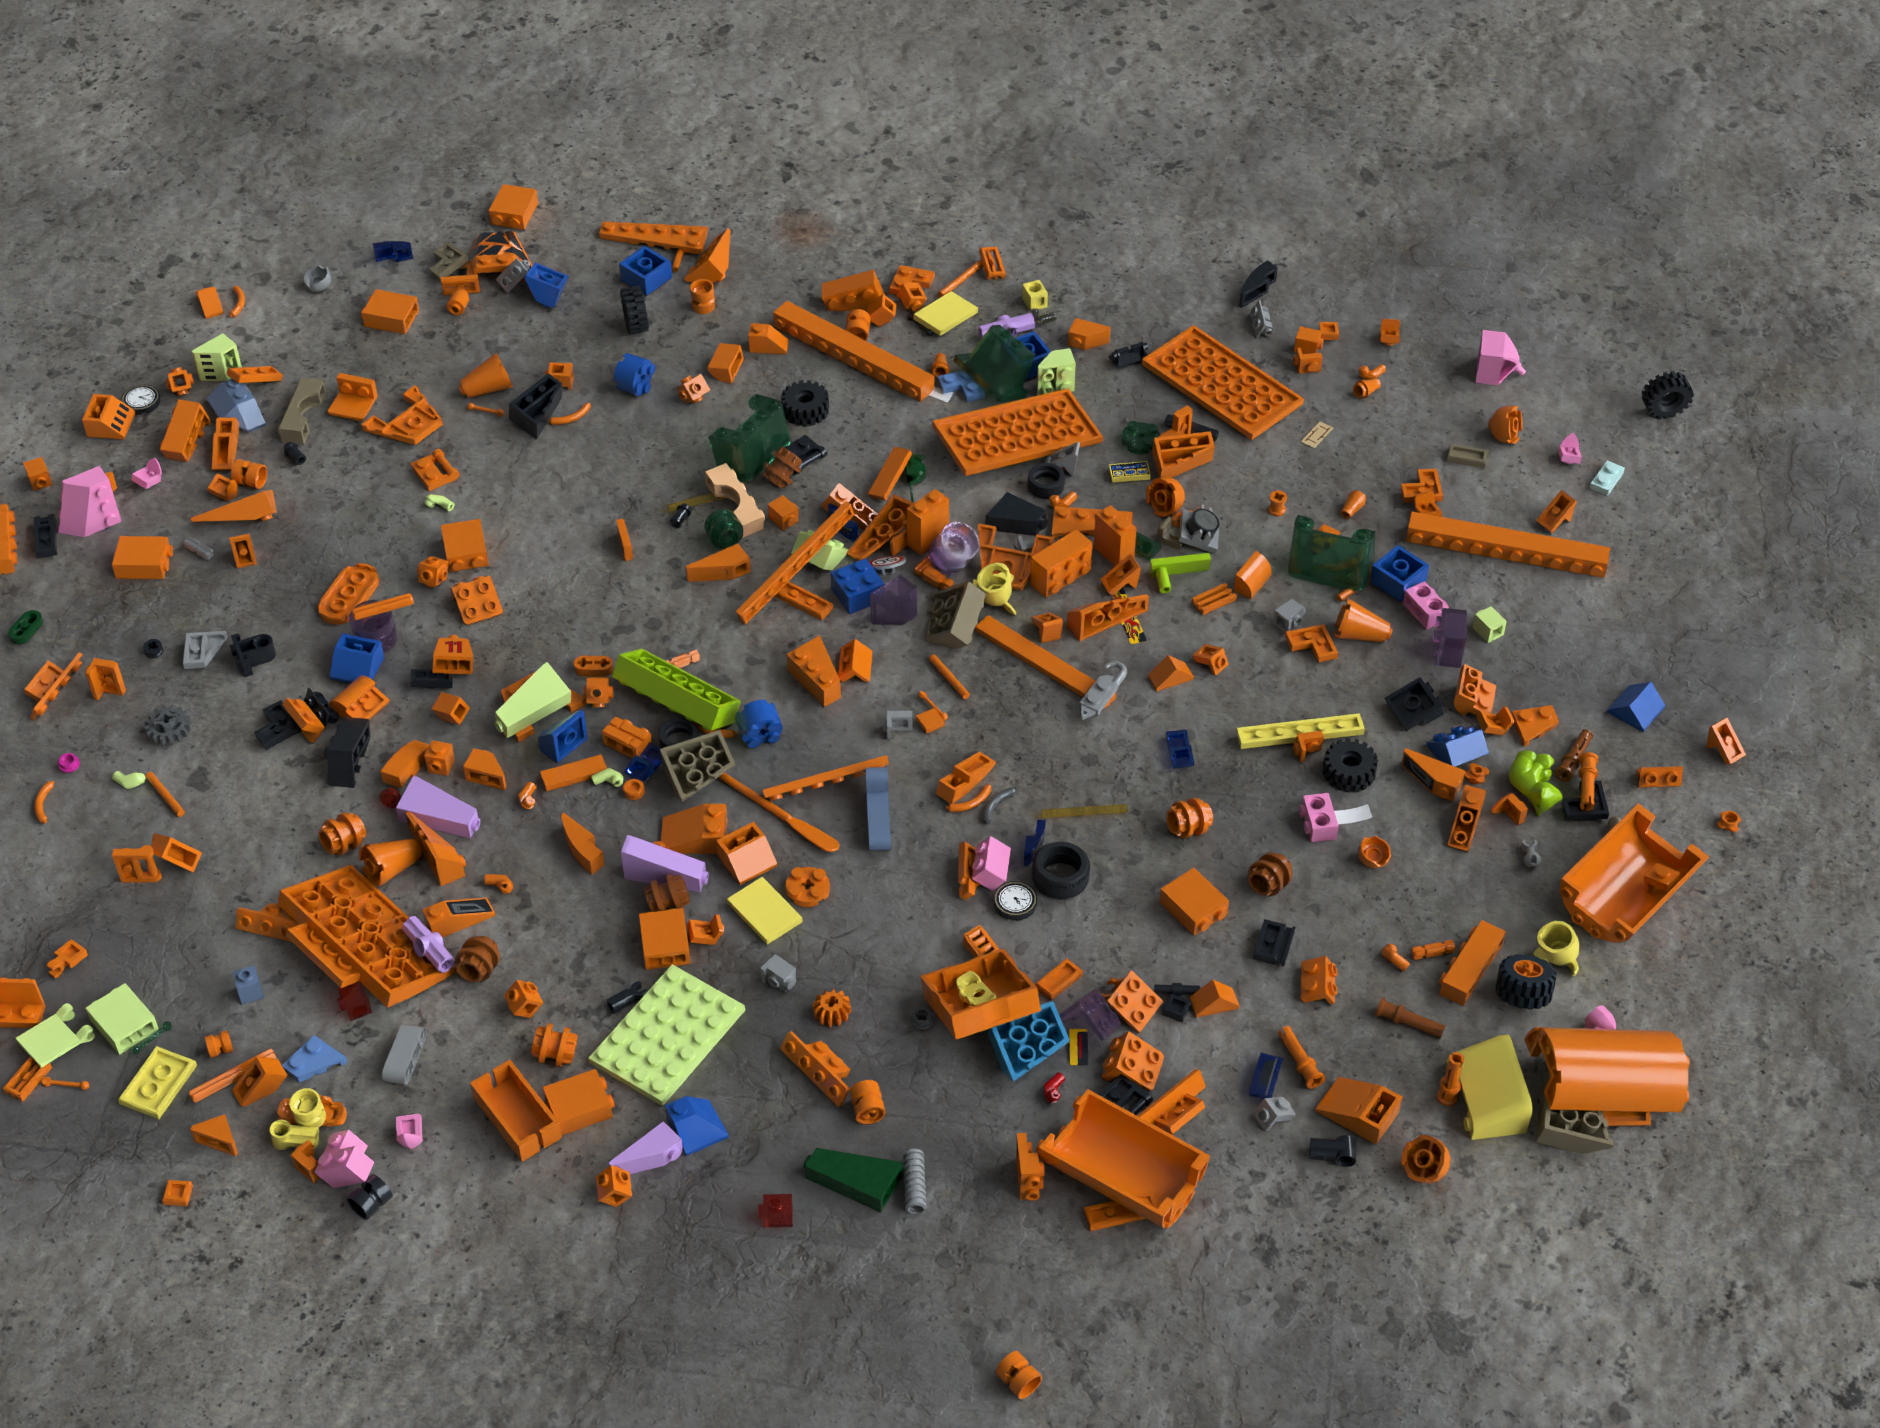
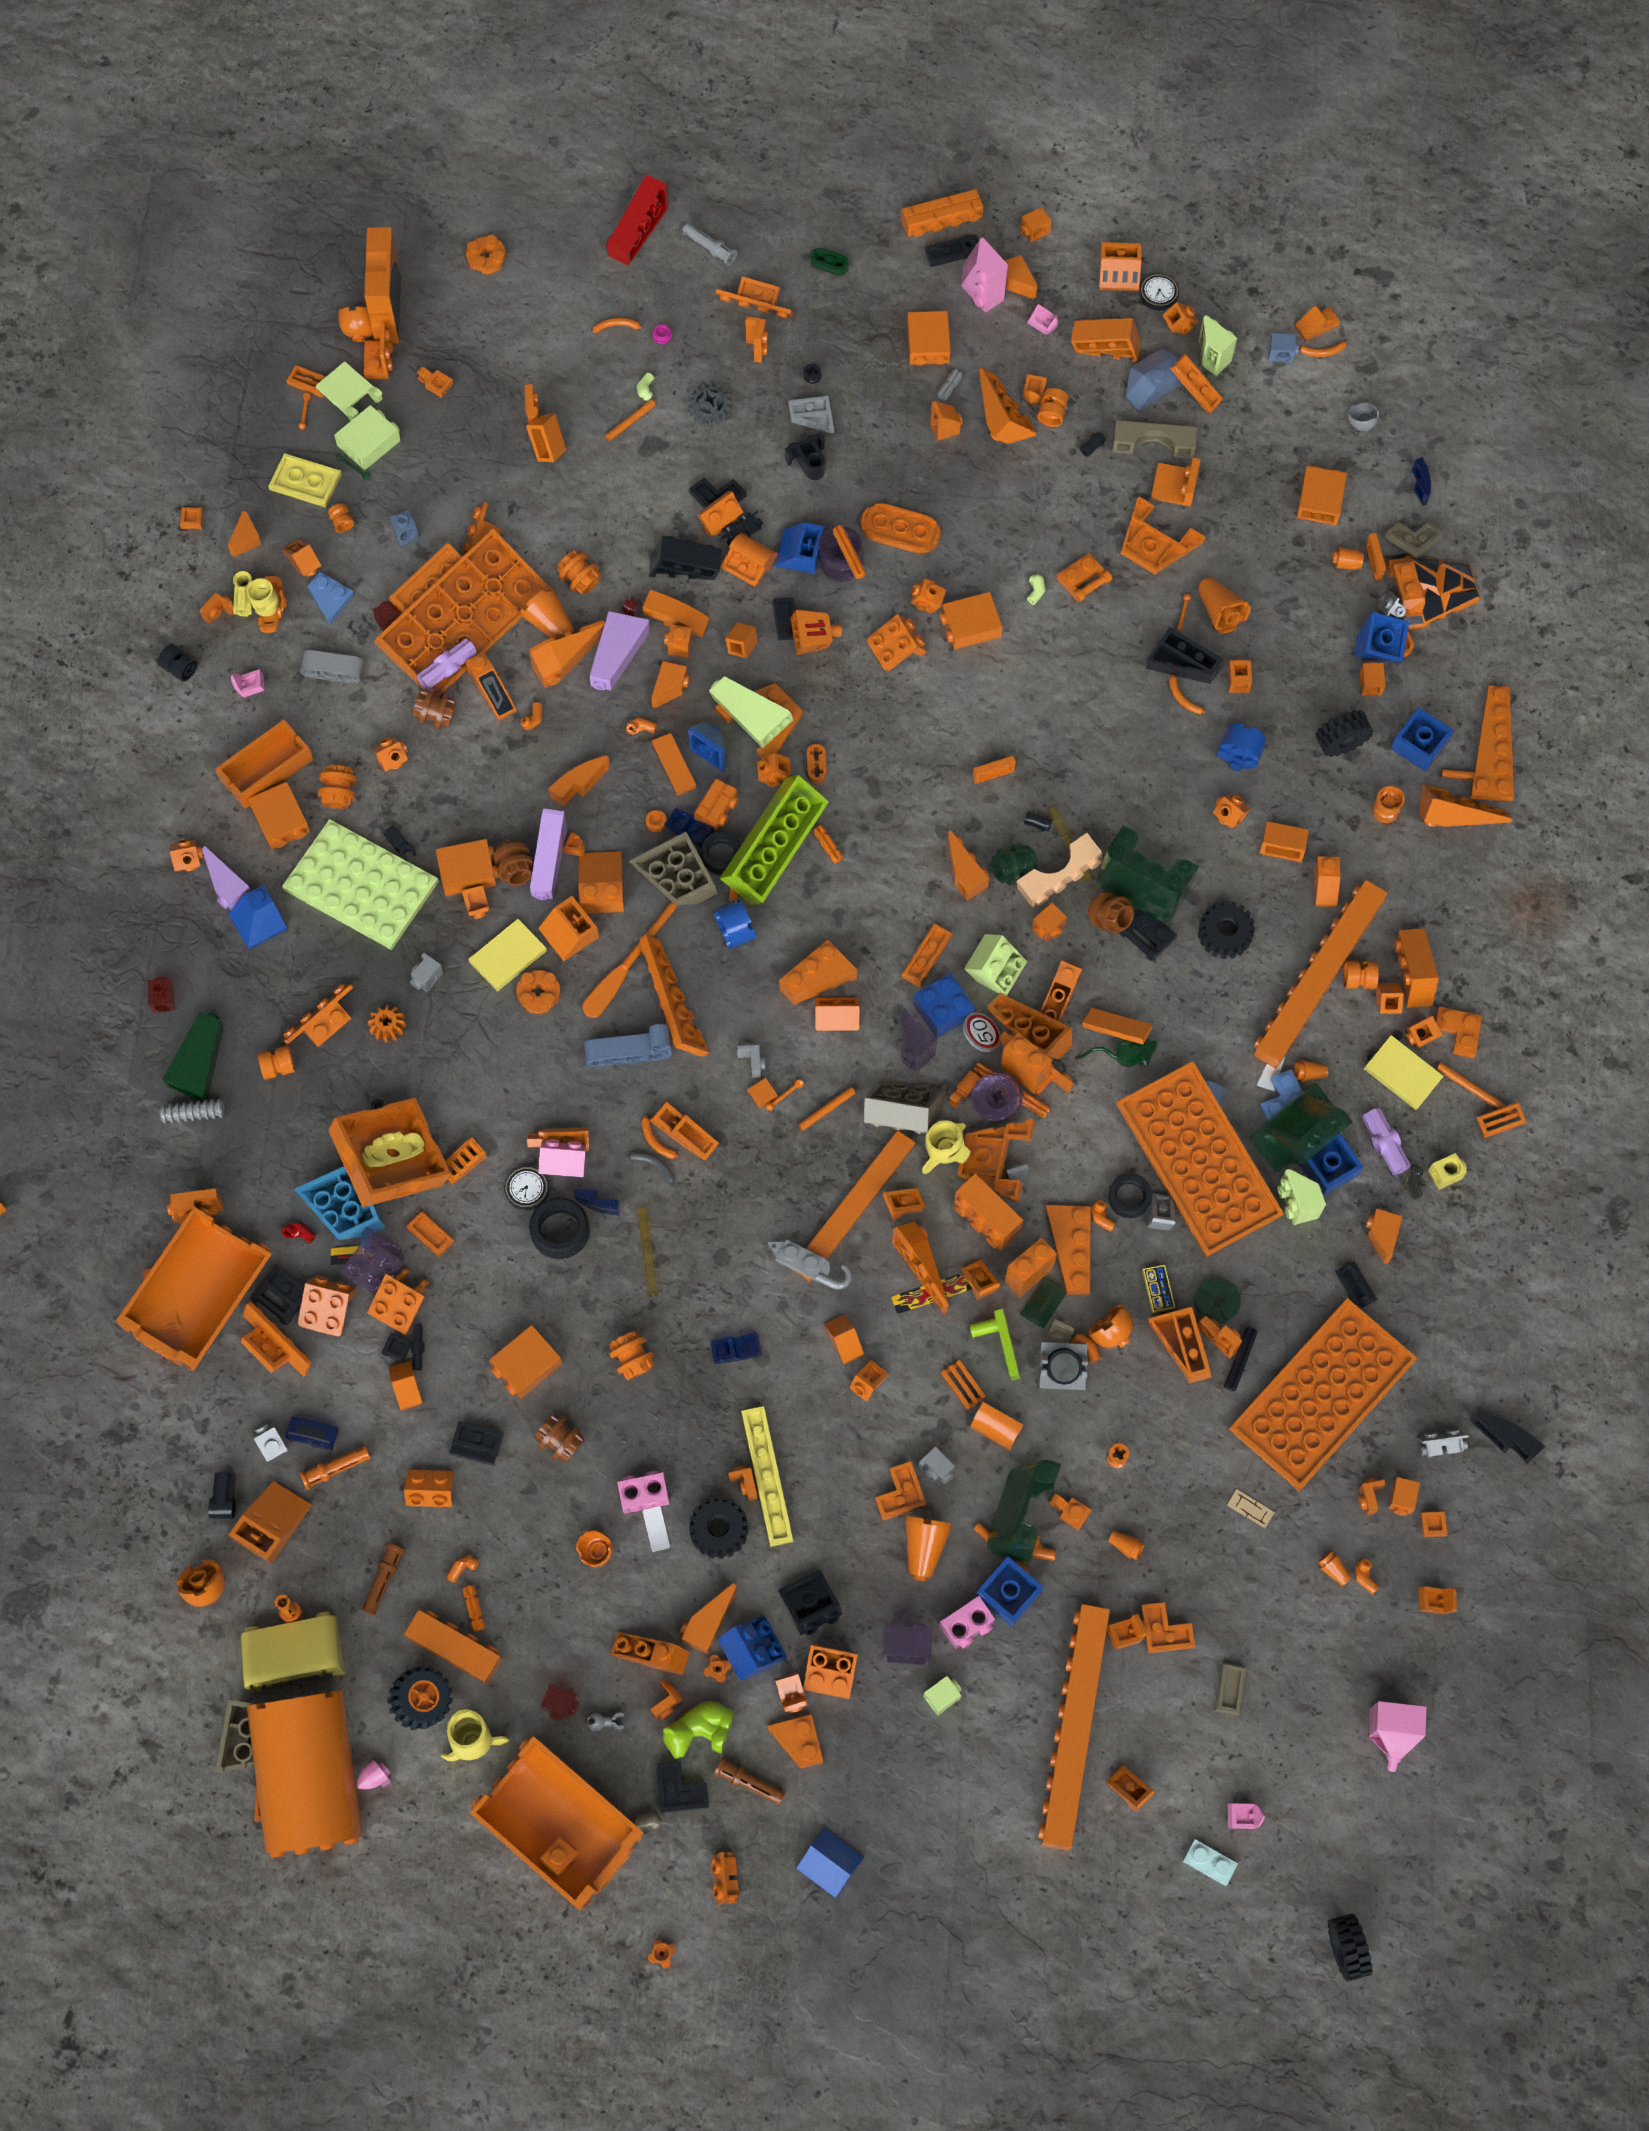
camera: 85 degrees right, 20 degrees up
orange axle [189,1048,276,1103] -> none
orange slope [212,417,239,471] -> none
bright pink brick [314,1130,374,1188] -> none
orange brick [489,184,538,230] -> none
yellowish green arm [591,768,624,787] -> none
orange tile [736,501,854,625] -> none
clear blue slope [827,503,858,542] -> none
black slope [986,492,1048,536] -> none
orange cylinder [1488,406,1523,444] -> none
orange pin [1578,752,1598,811] -> none
orange slope [1707,717,1746,765] -> none
none -> clear red brick [541,1684,580,1722]
none -> sand blue brick [1268,333,1299,363]
none -> orange brick [1359,661,1386,696]

